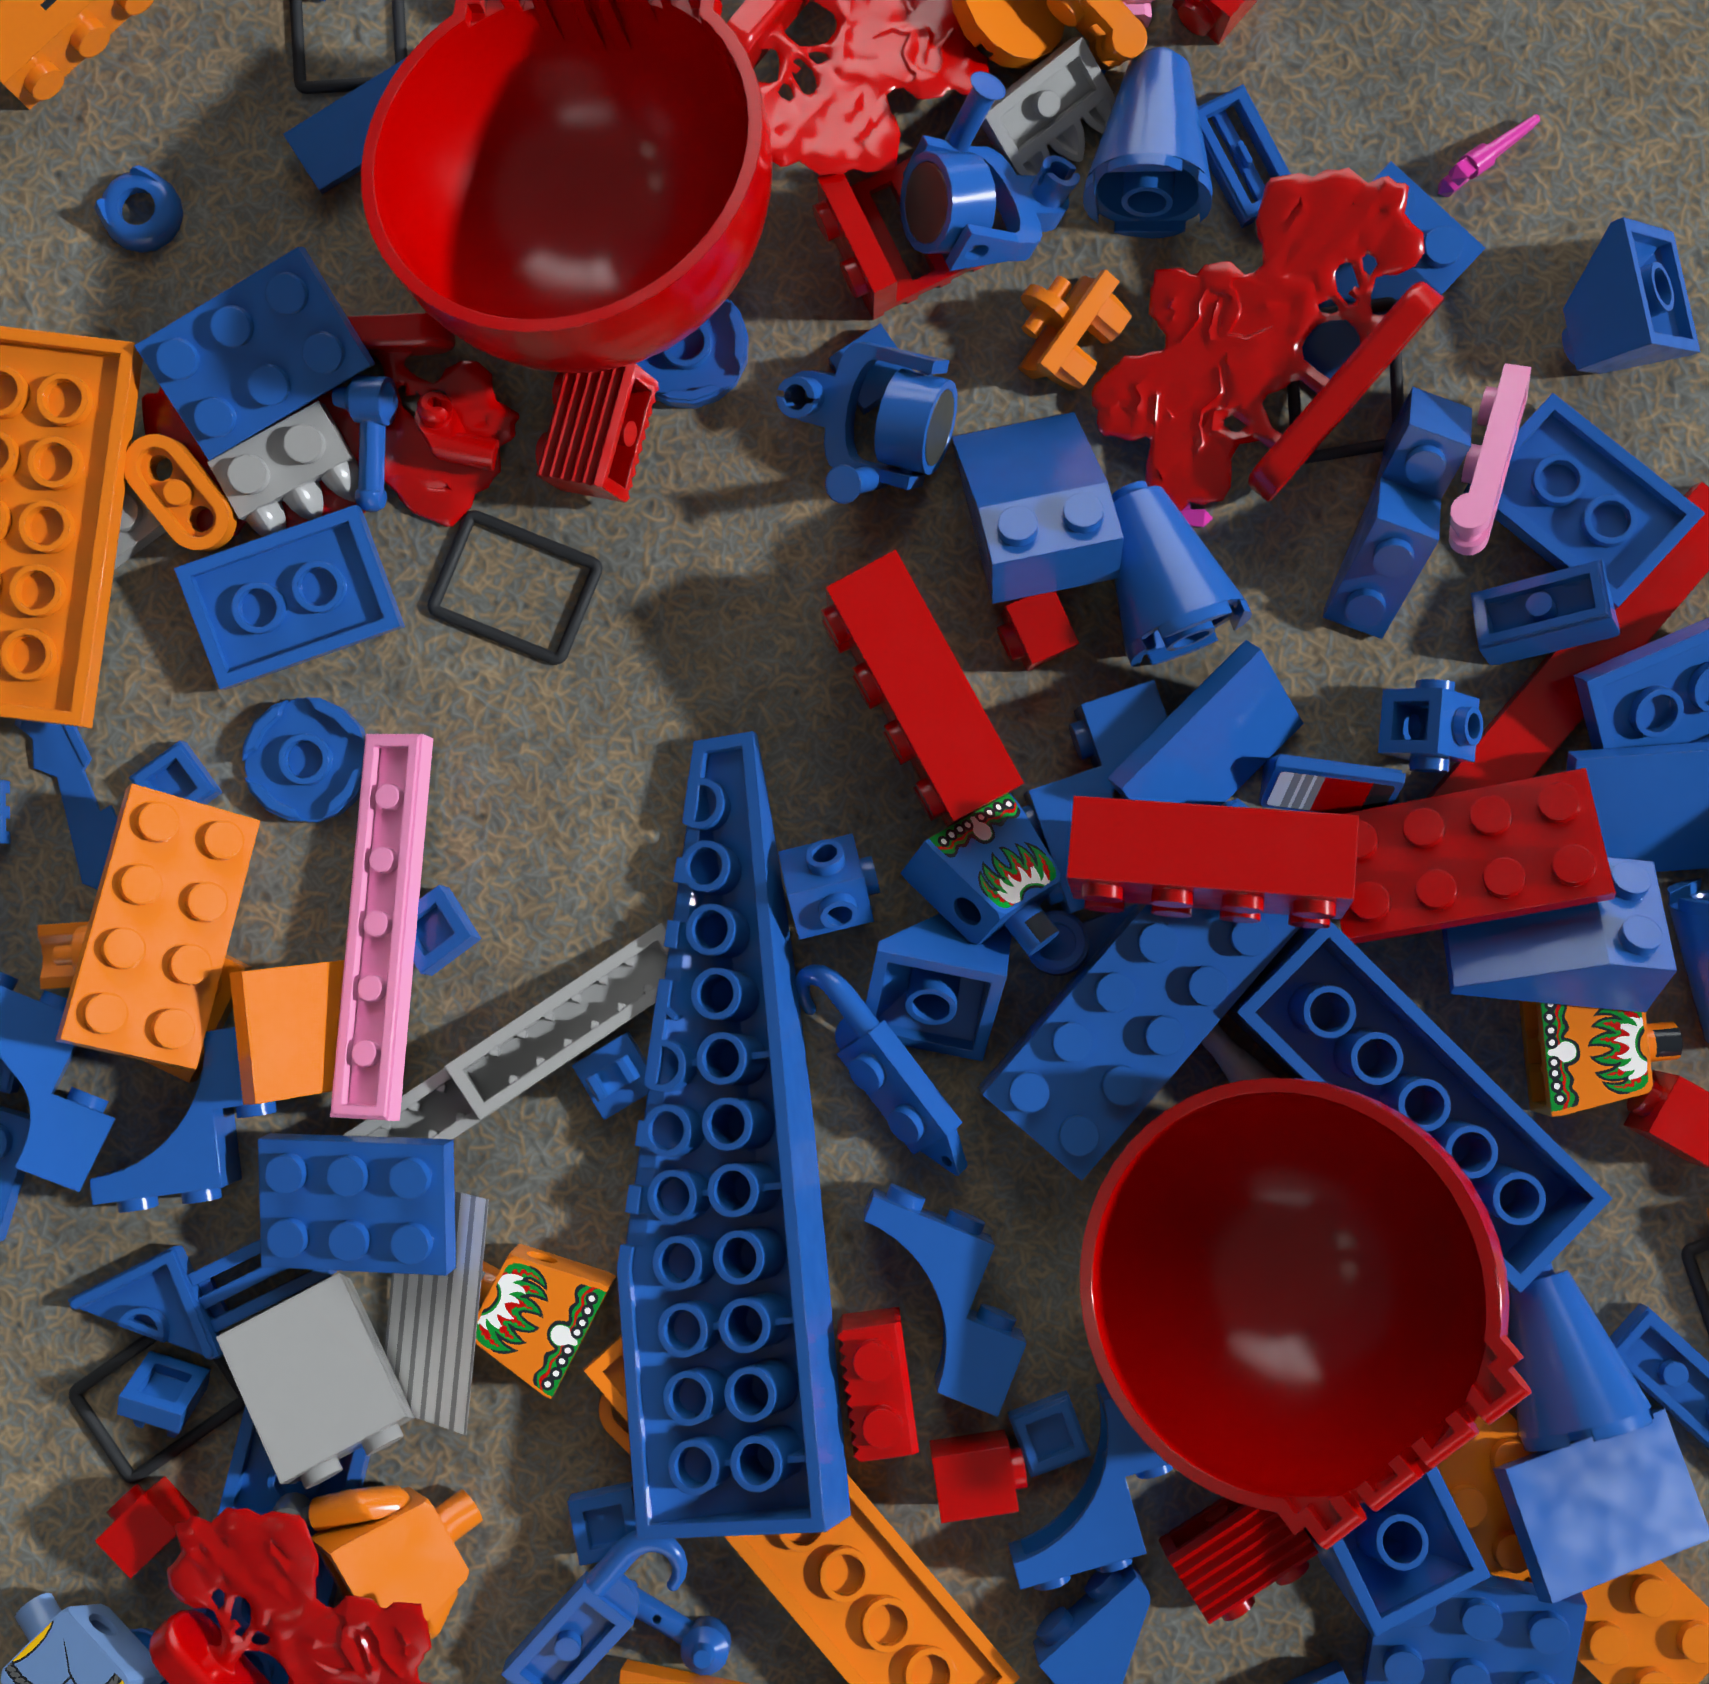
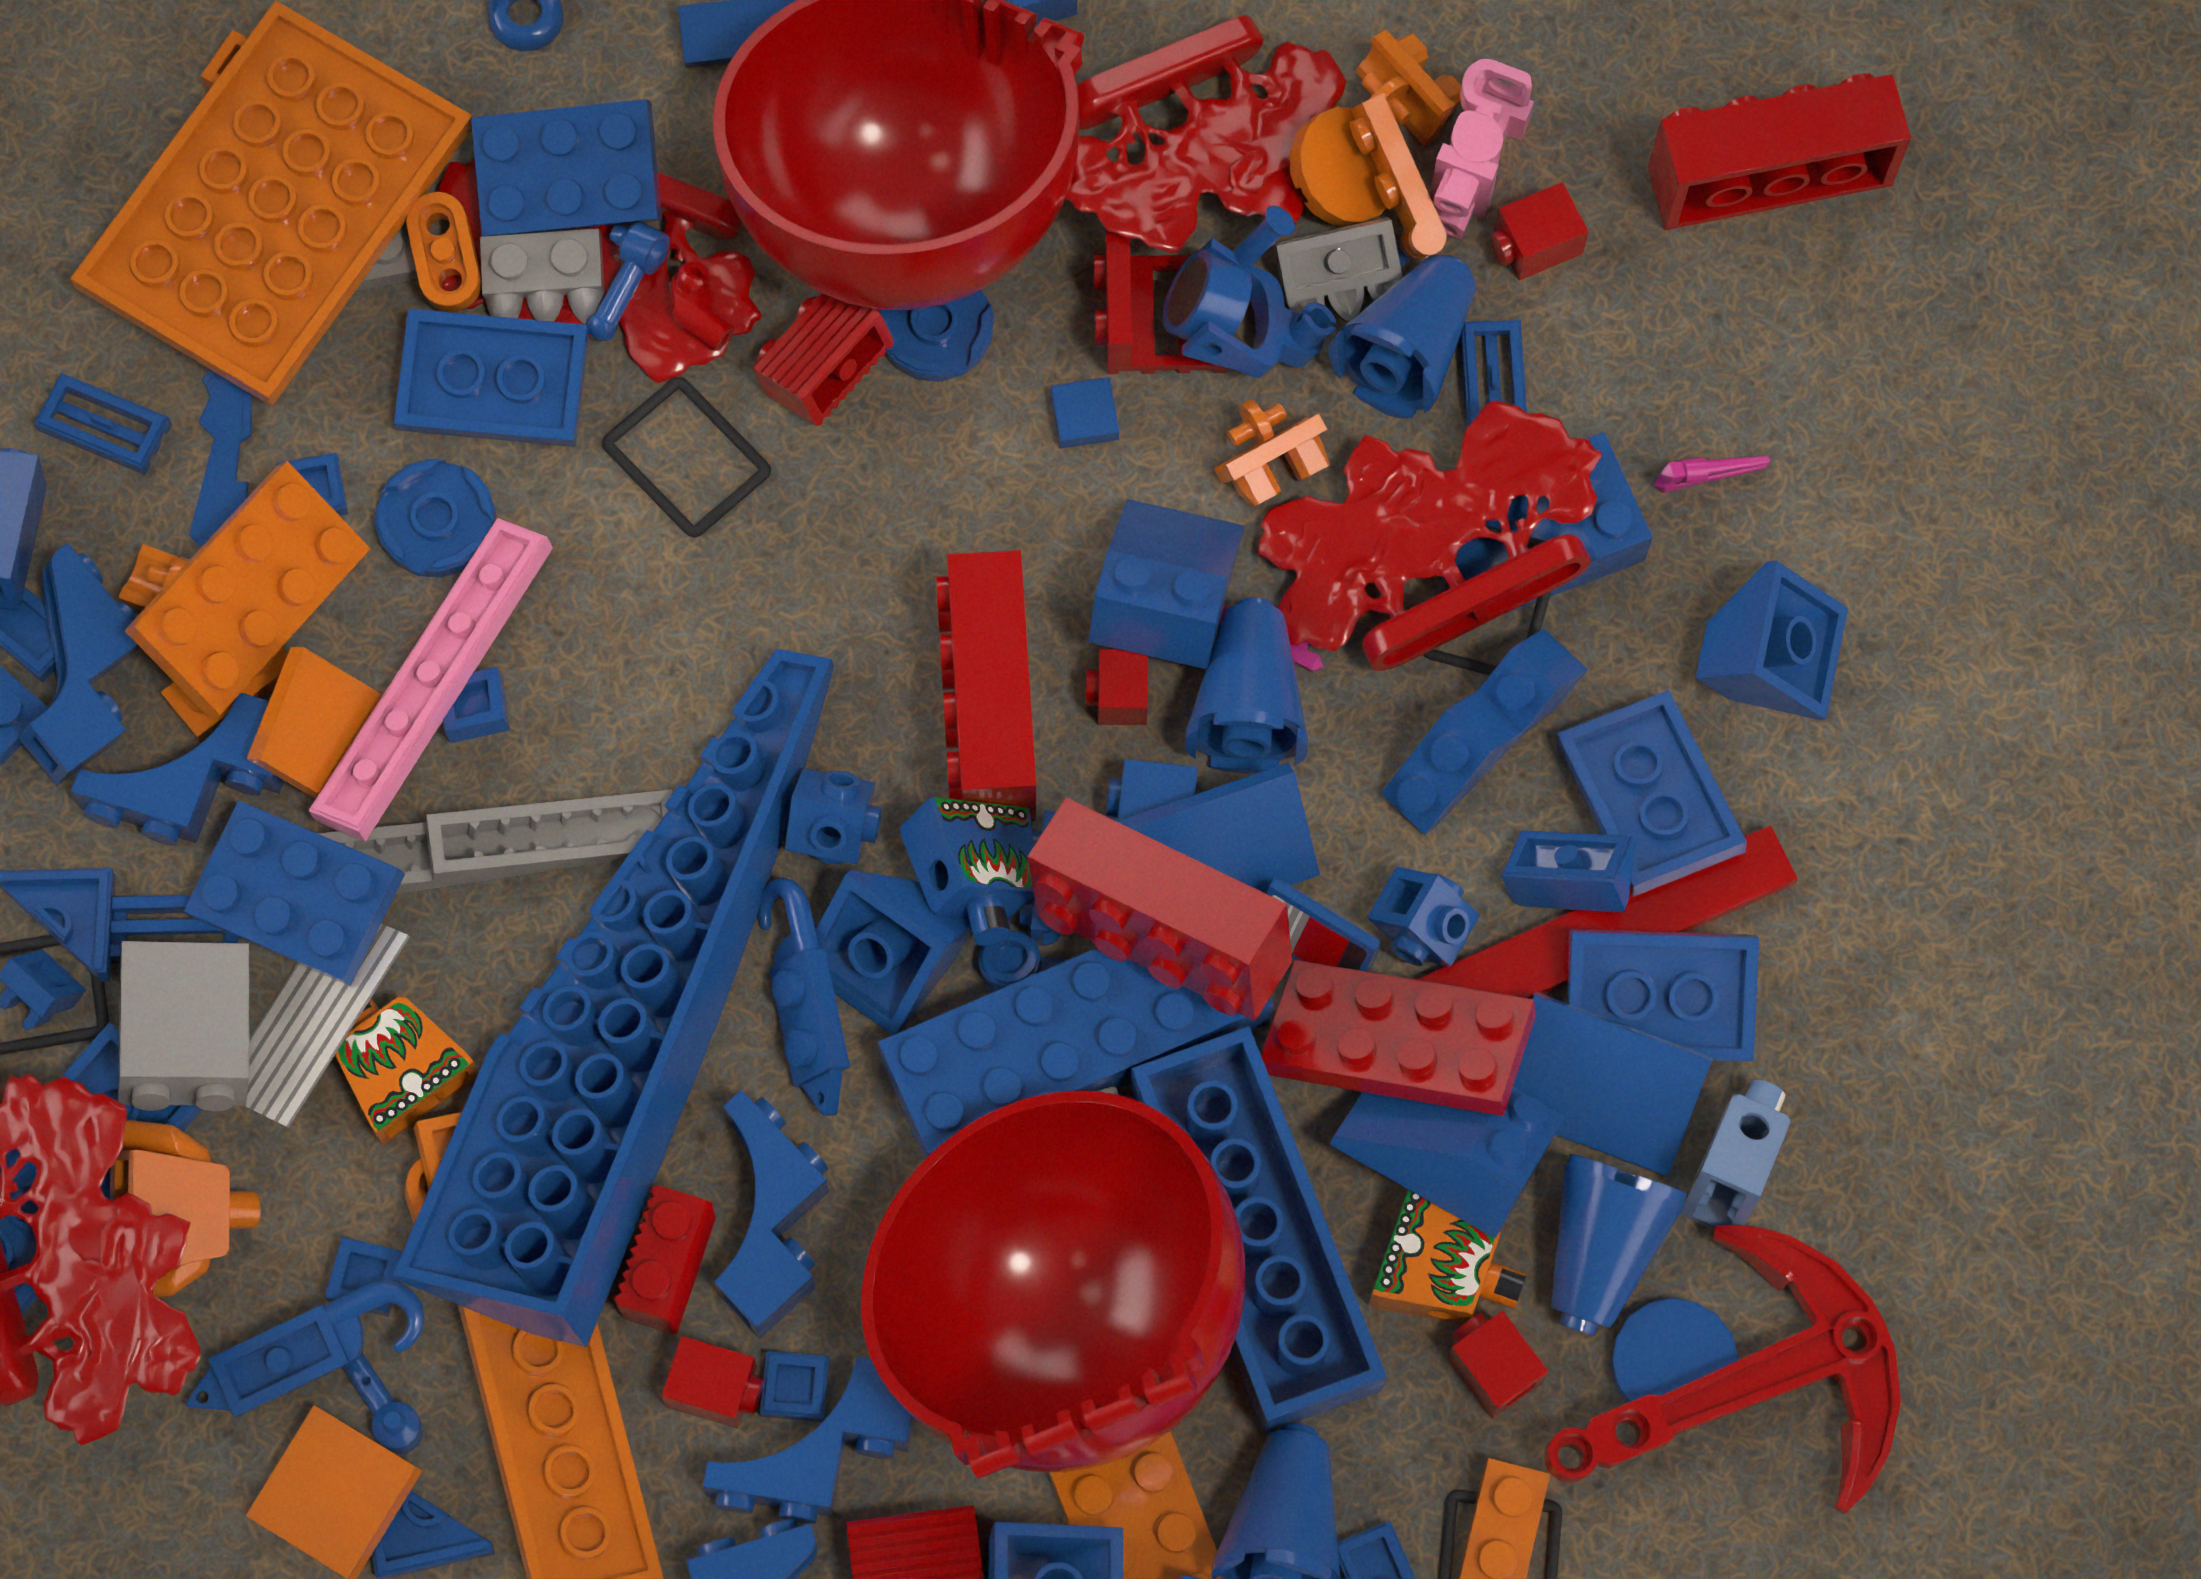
camera: 25 degrees right, 15 degrees down
blue tile [572,1031,648,1120] -> none
blue piece [776,342,958,504] -> none
bright pink plate [1449,363,1531,555] -> none

